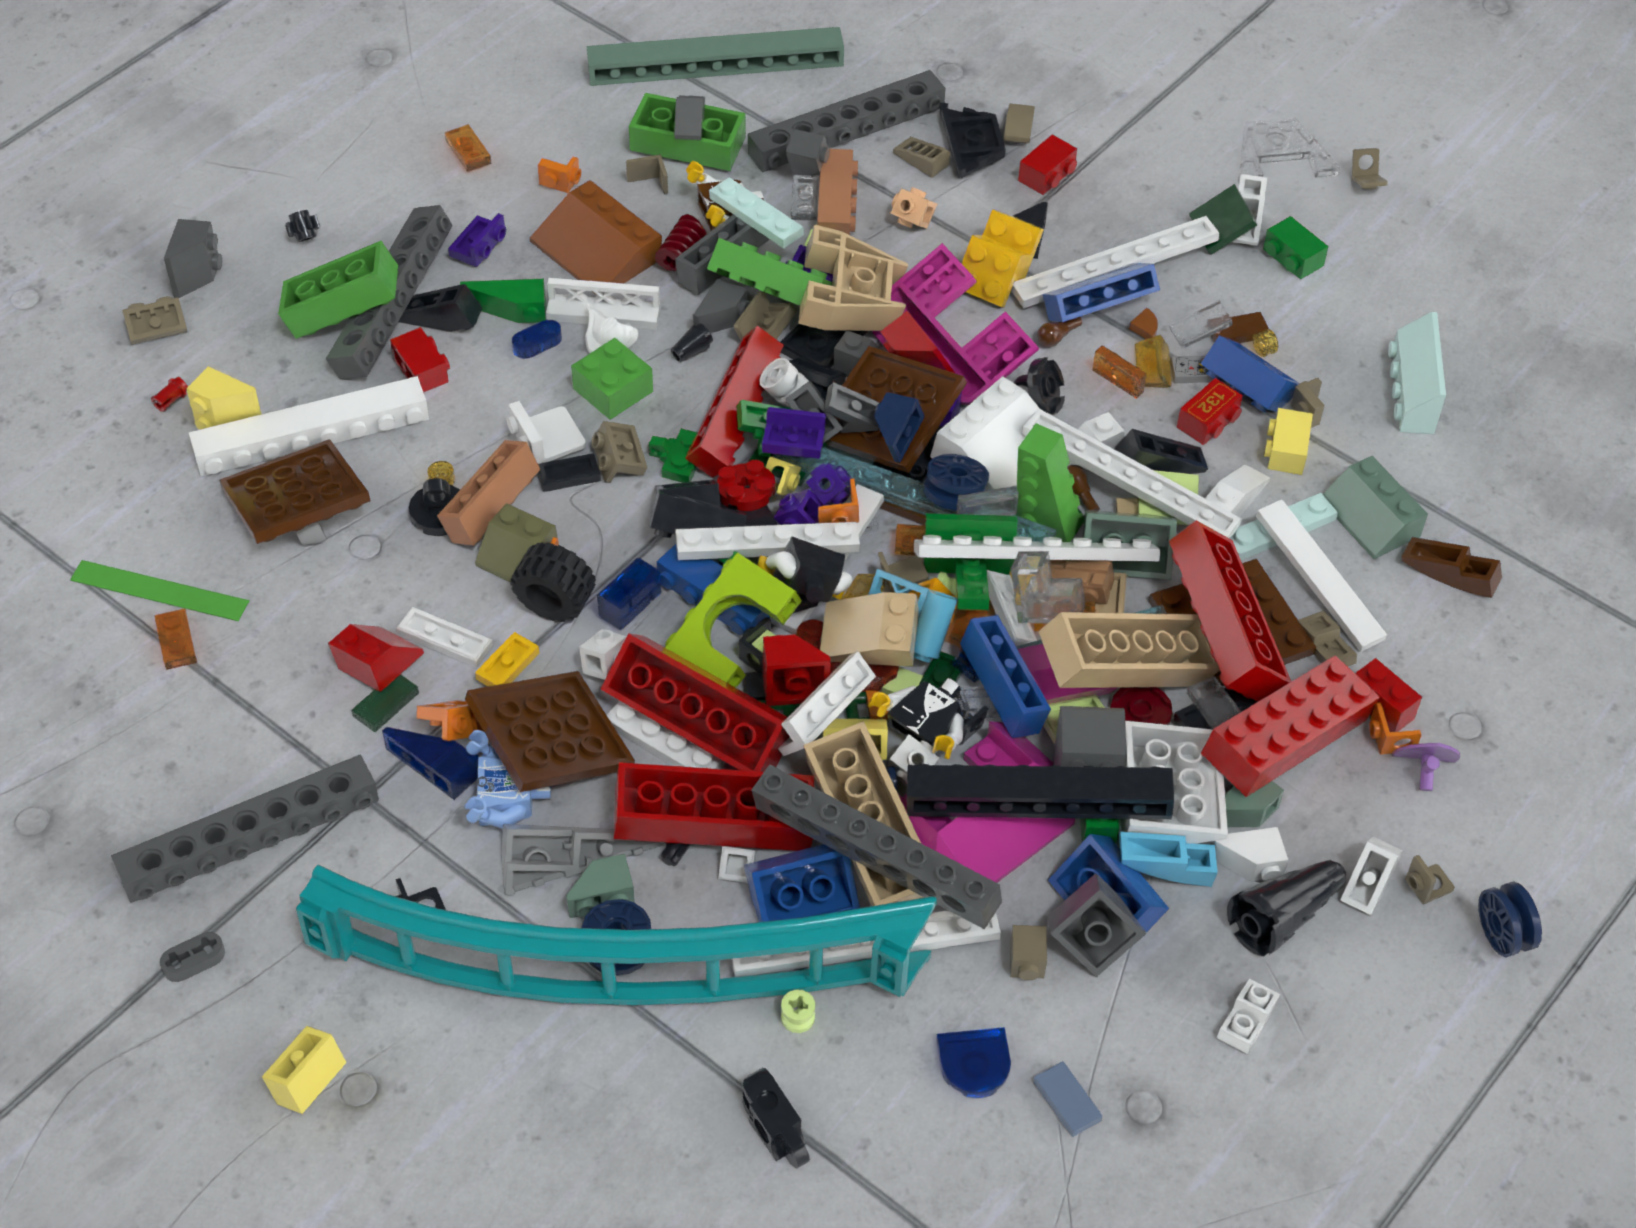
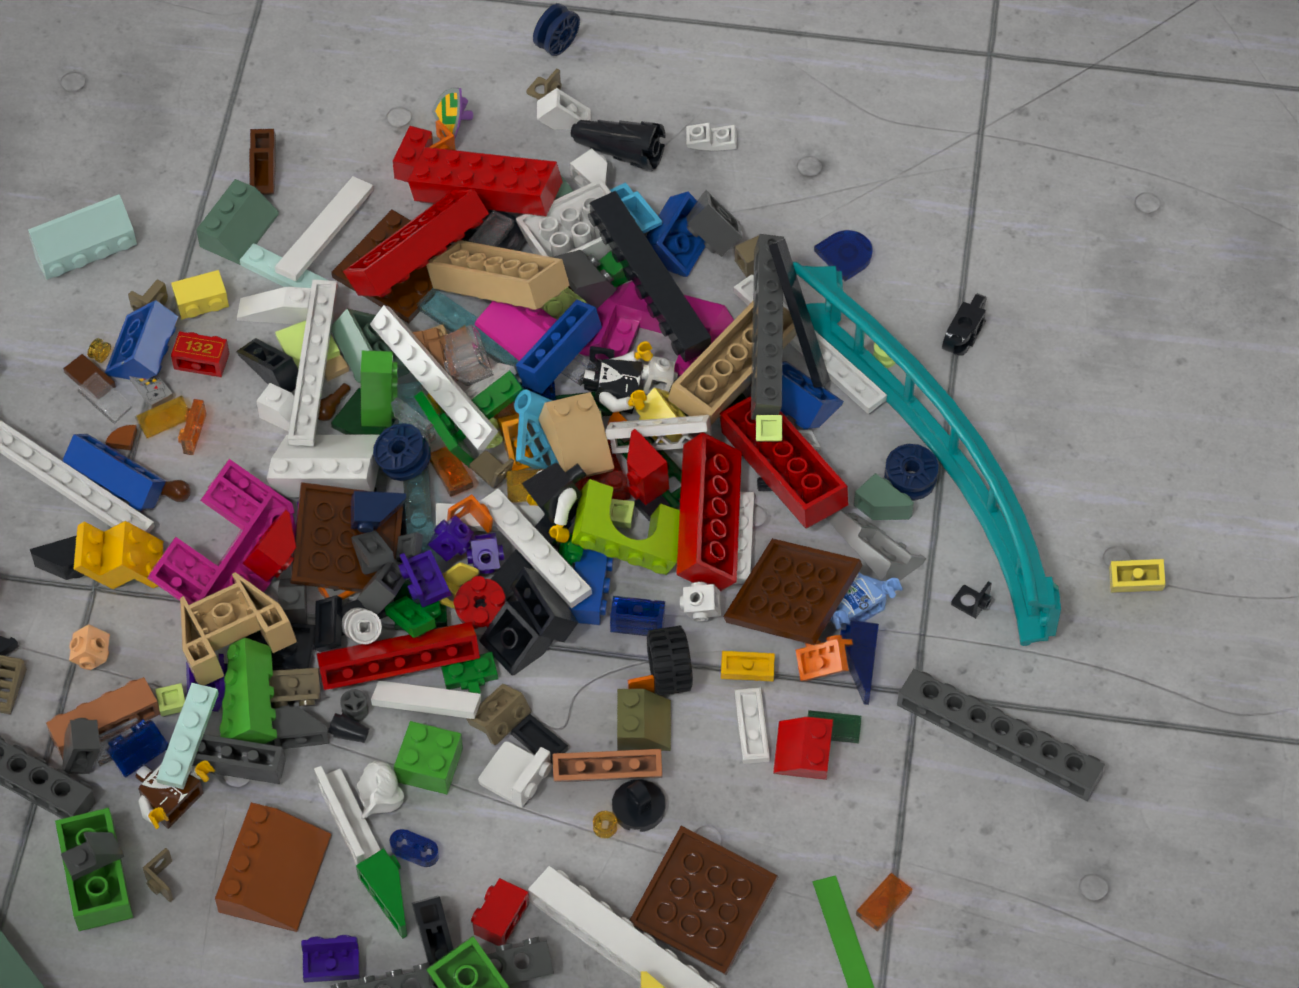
camera: 120 degrees left, 5 degrees up
dark grey beam [160,932,225,982] -> none
orange bracket [538,156,582,193] -> none
dark red piece [655,214,707,272] -> none
black bracket [739,617,771,672] -> none
black tile [1013,357,1065,414] -> none
sand blue tile [1033,1061,1103,1137] -> none
dark tan slope [1298,610,1357,666] -> none
none -> clear blue brick [105,719,169,778]
none -> dark grey wheel [340,689,368,722]
none -> white tile [371,681,481,719]
none -> dark grey tile [396,532,423,563]
none -> yellowish green plate [756,415,782,442]
none -> black tile [769,238,830,388]

